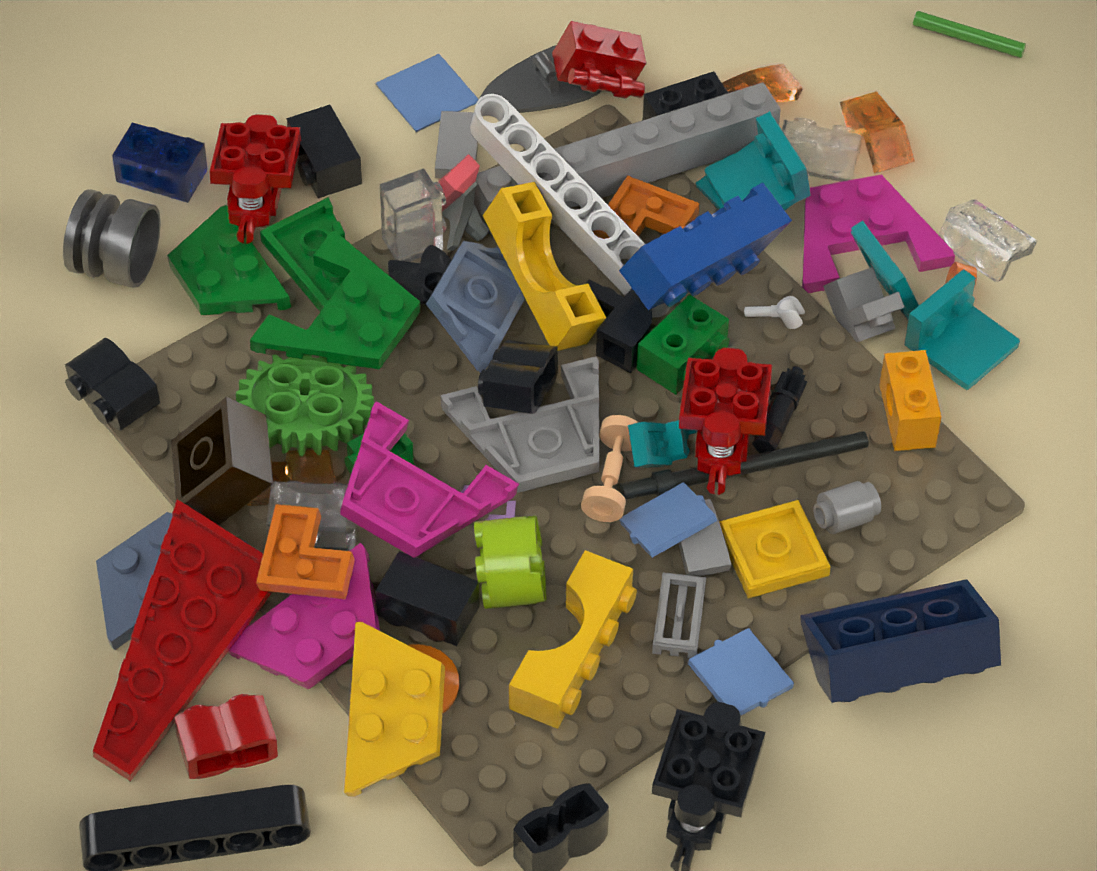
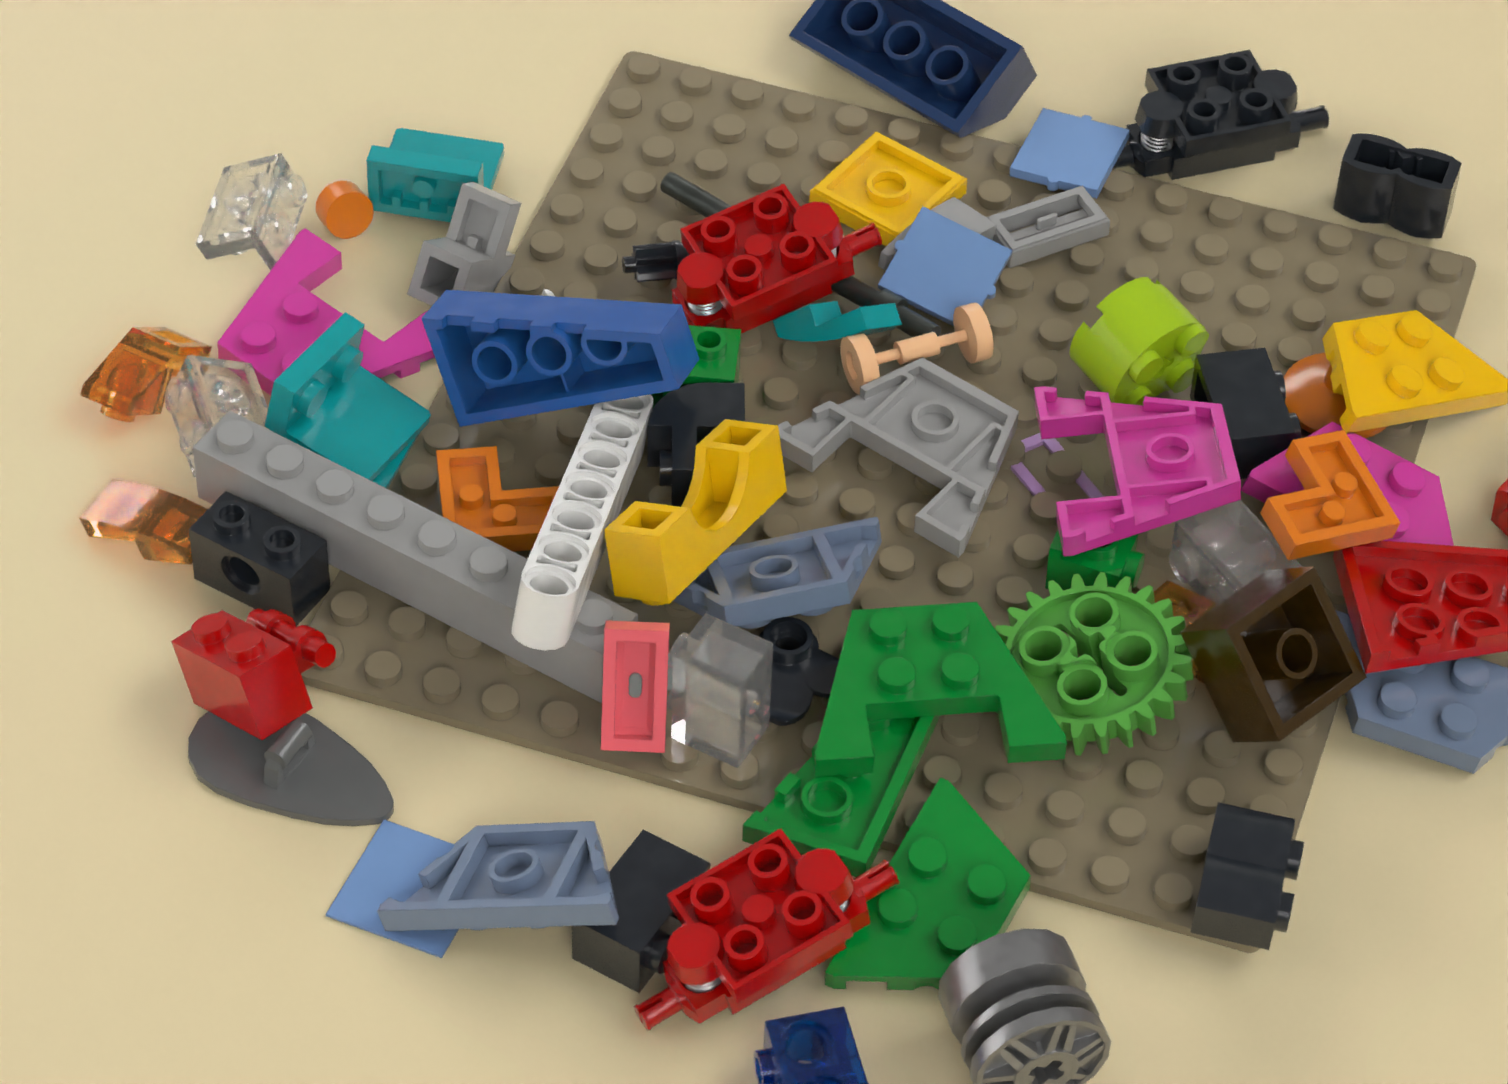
camera: 125 degrees left, 5 degrees down
light grey tile [435,111,478,178] -> none
black brick [478,340,558,414] -> none
yellow arch [509,550,637,729] -> none
light grey brick [813,481,881,534] -> none
teal tile [851,220,919,320] -> none
light orange brick [879,350,942,451] -> none
none -> sand blue wing [377,821,619,931]

